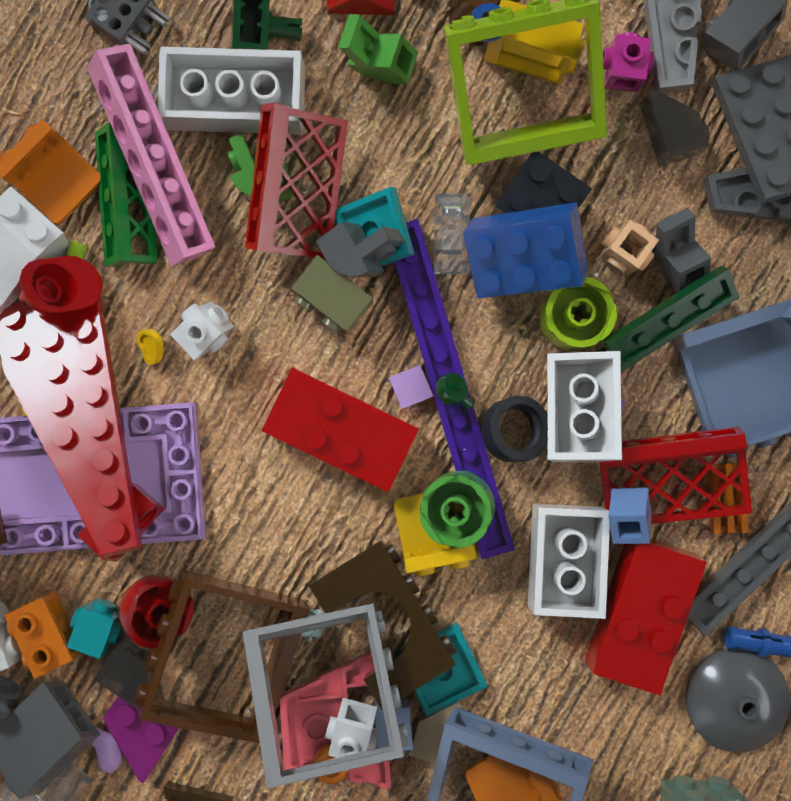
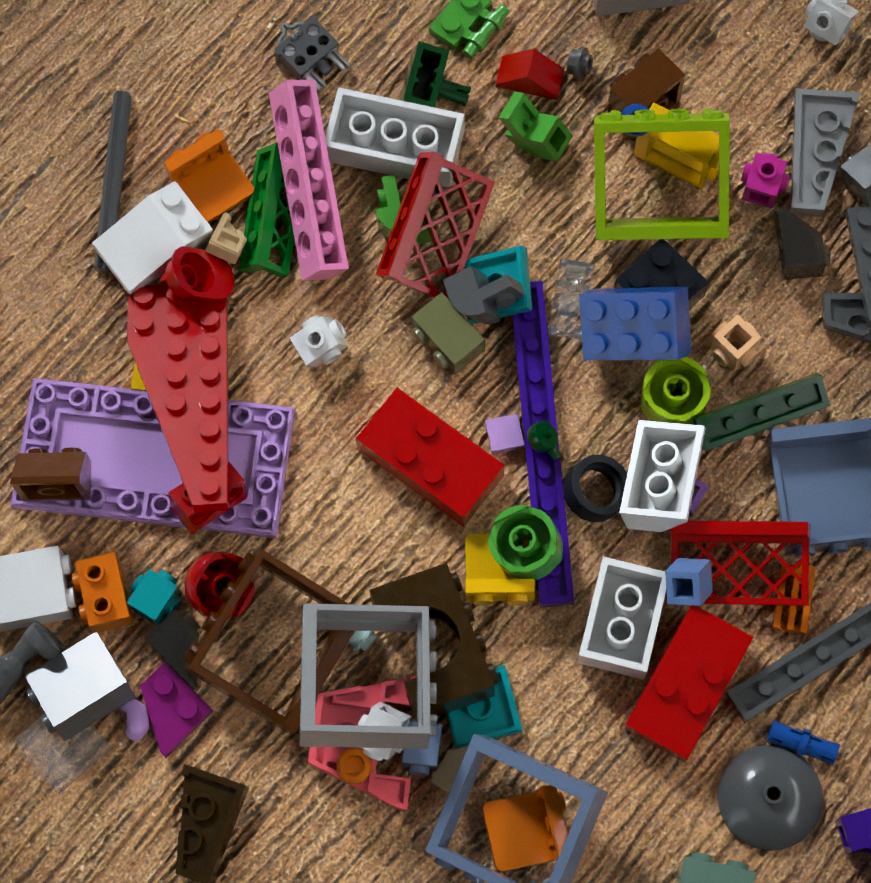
camera: 10 degrees right, 15 degrees down
yellow piece [136,329,164,365] -> none
dark grey brick [652,208,711,293] -> none
none -> tan tile [205,212,247,264]

